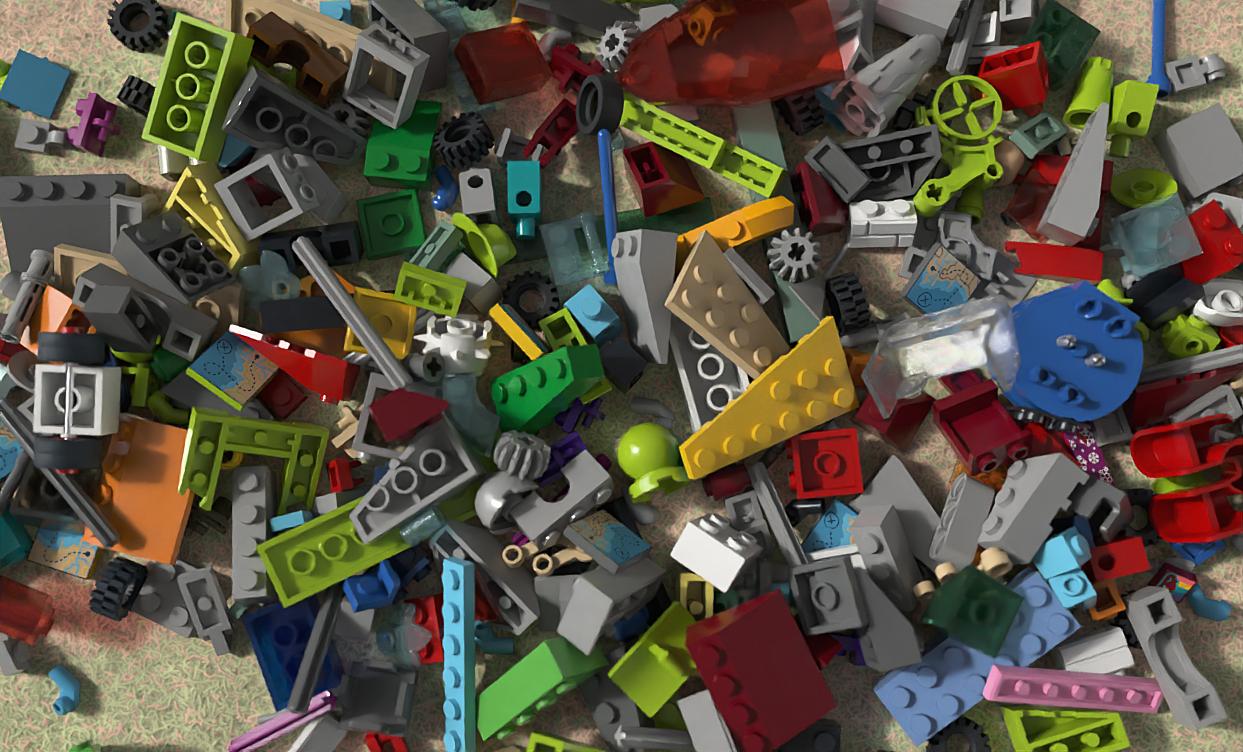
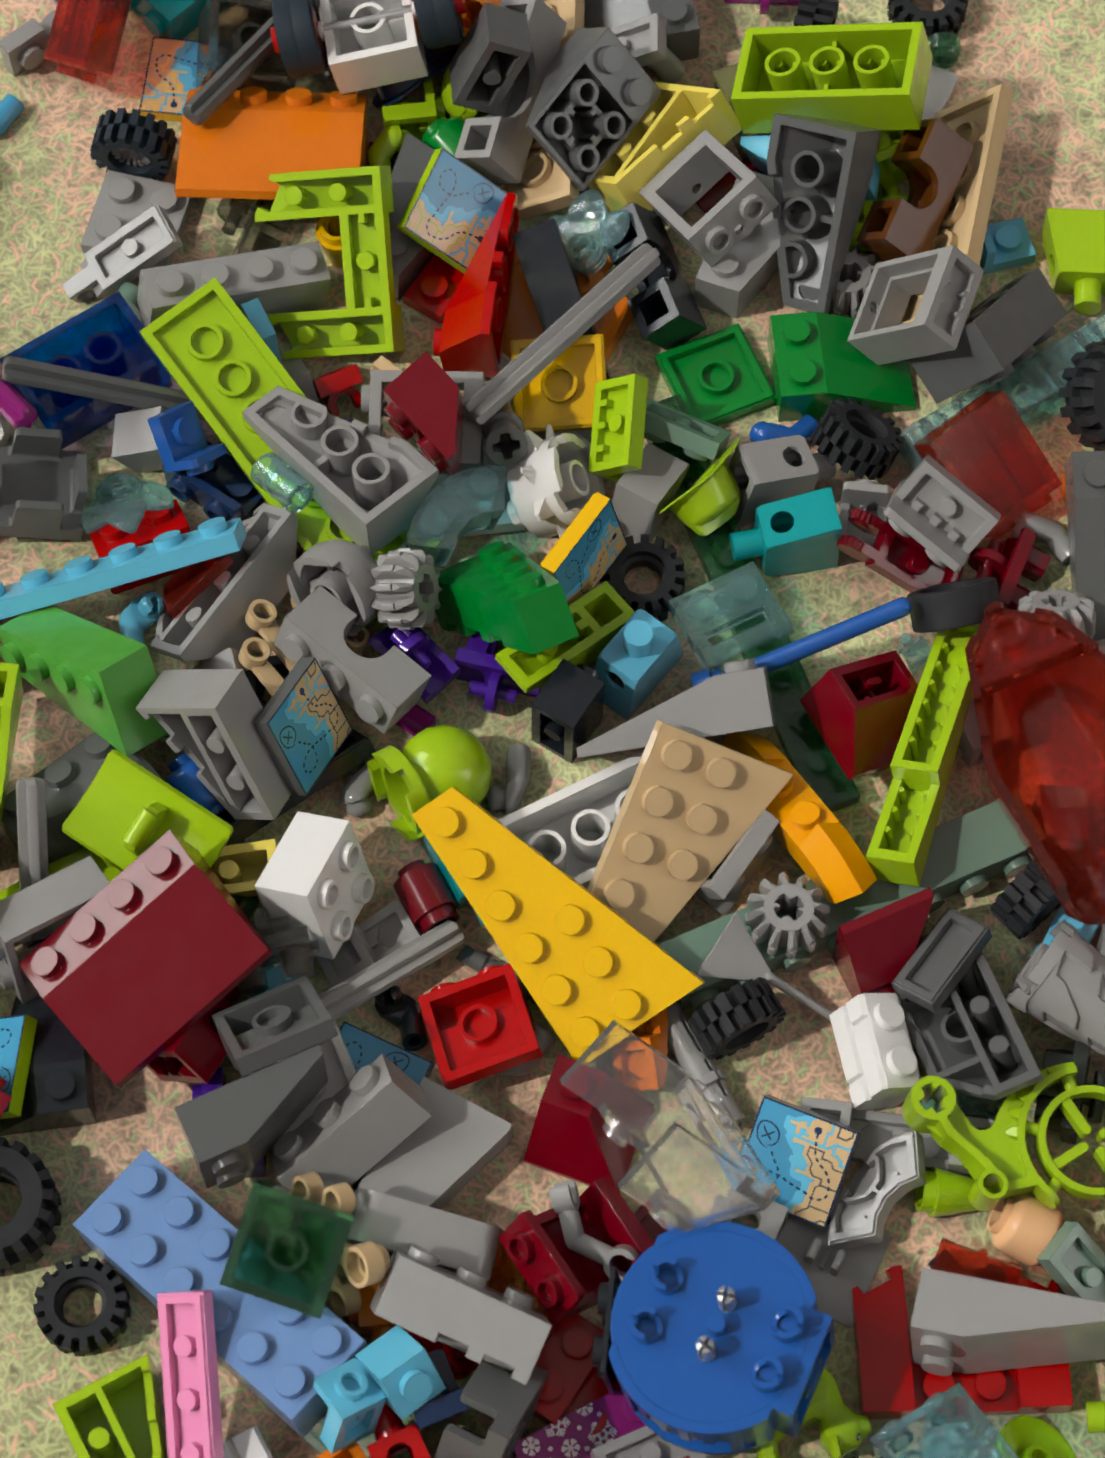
camera: 80 degrees right, 15 degrees down
none -> light grey arm [549,1180,639,1282]
none -> light grey bracket [884,455,1001,573]

